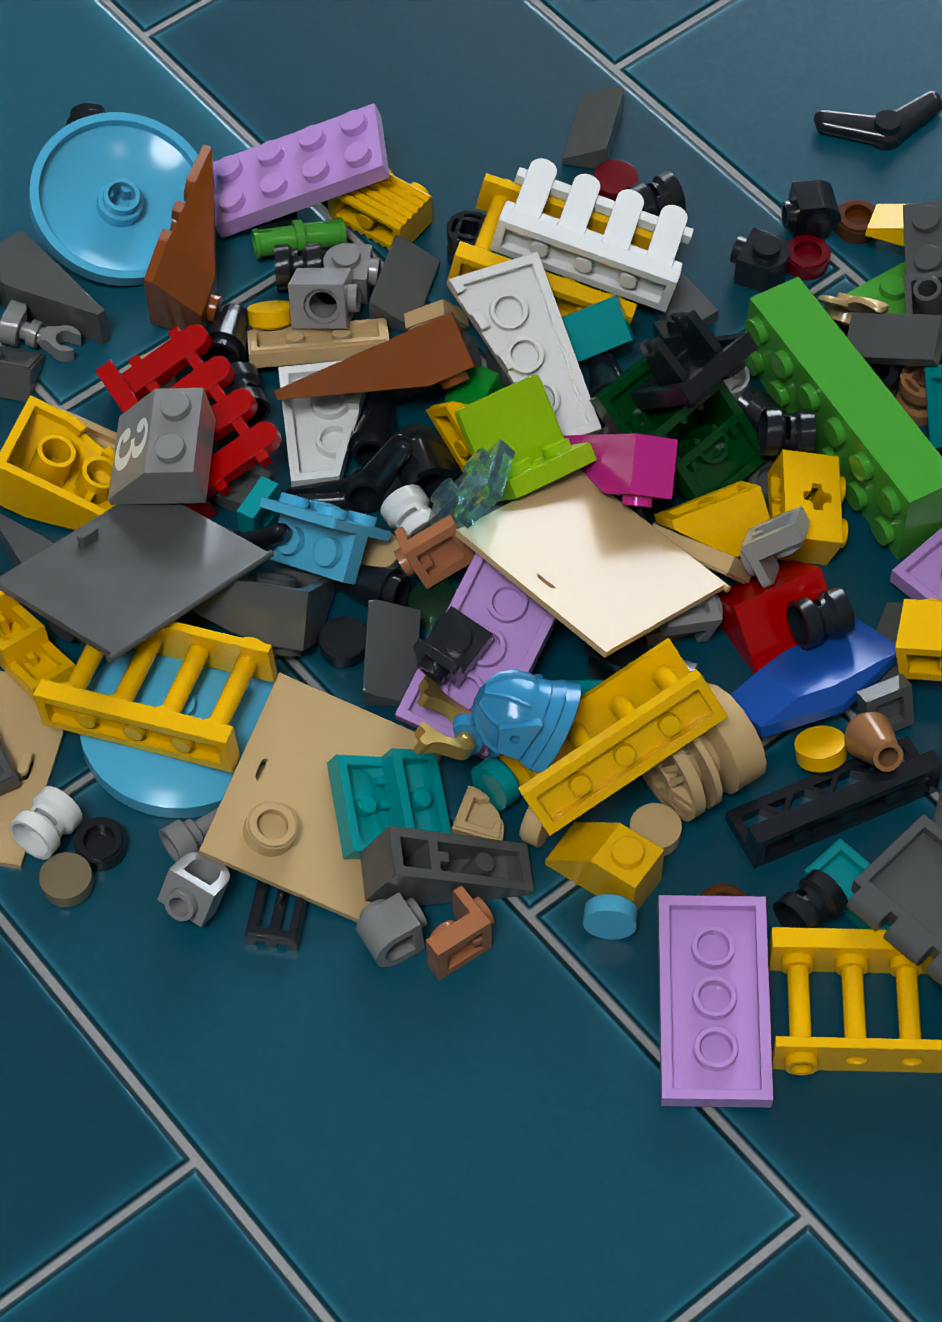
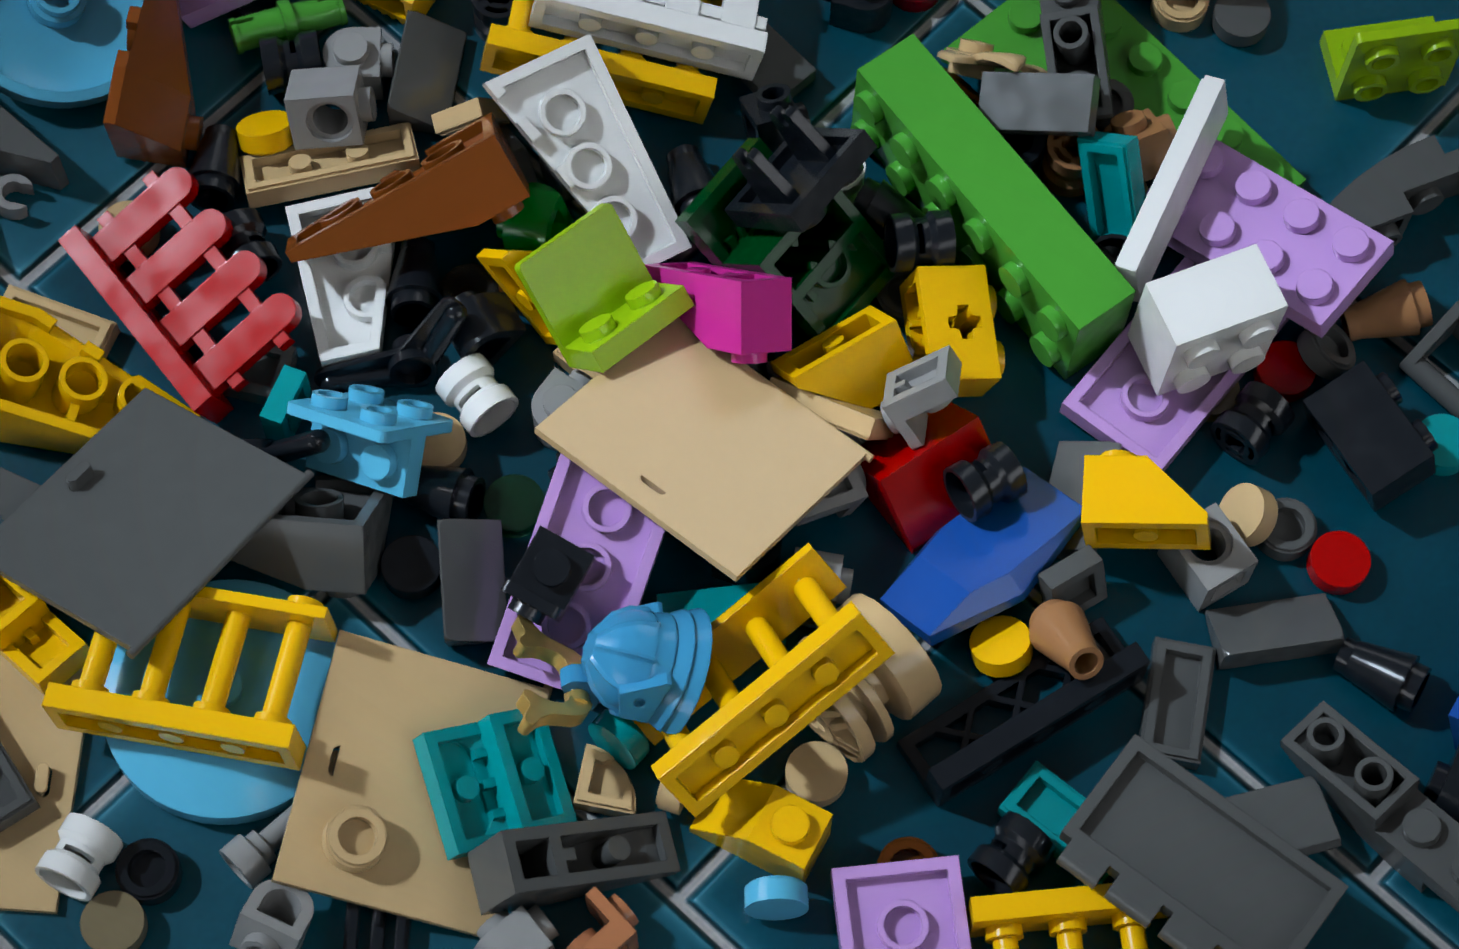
camera: 10 degrees left, 10 degrees up
light grey slope [108,388,216,505] -> none
nougat bracket [394,514,475,589] -> none
clear light blue plate [427,439,515,529] -> none
teal tile [562,295,635,362] -> none

